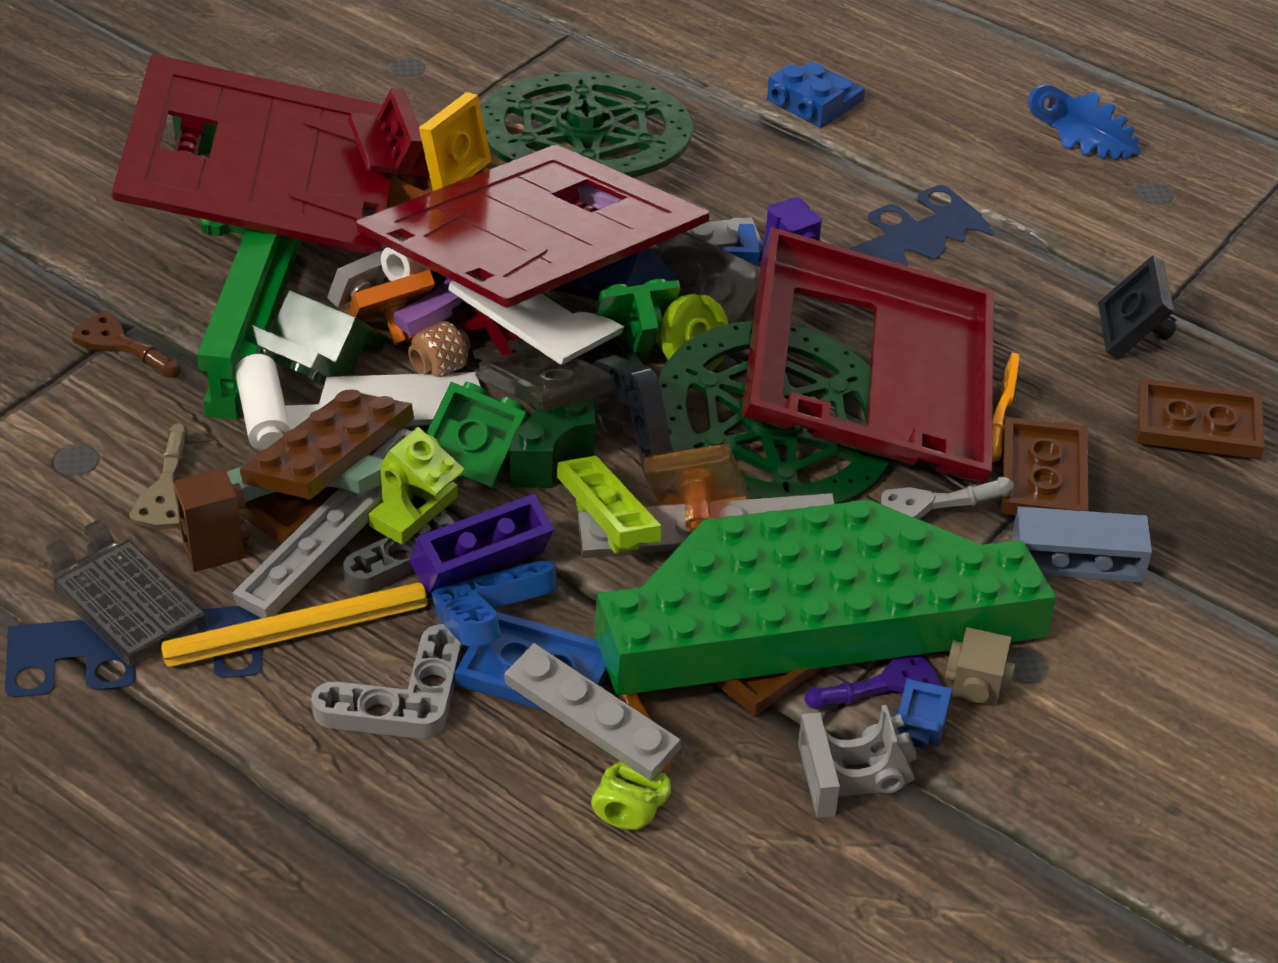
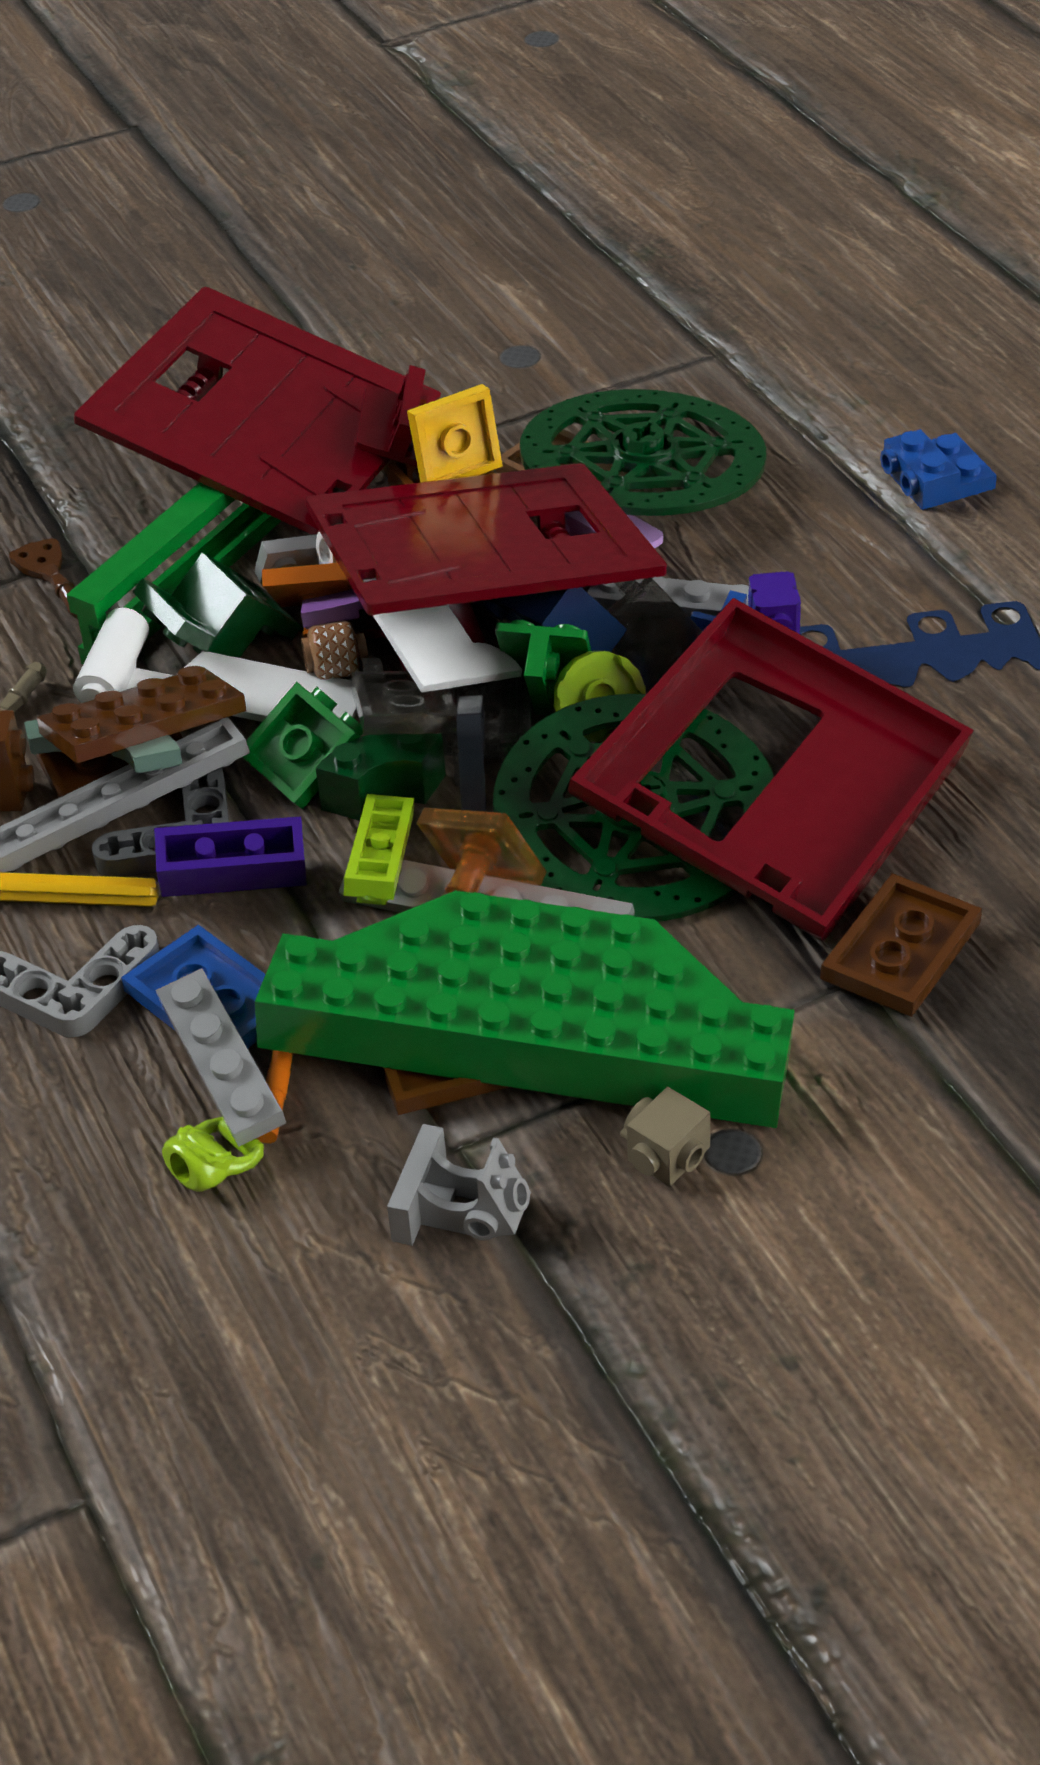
camera: 30 degrees right, 0 degrees up
lime tile [368,427,465,545] -> none
blue beam [432,561,558,646] -> none
dark purple piece [804,654,941,709] -> none
light grey piece [881,477,1014,519] -> none
blue bracket [894,679,953,748] -> none
light orange piece [992,353,1019,463] -> none
sand blue brick [1012,507,1152,583] -> none

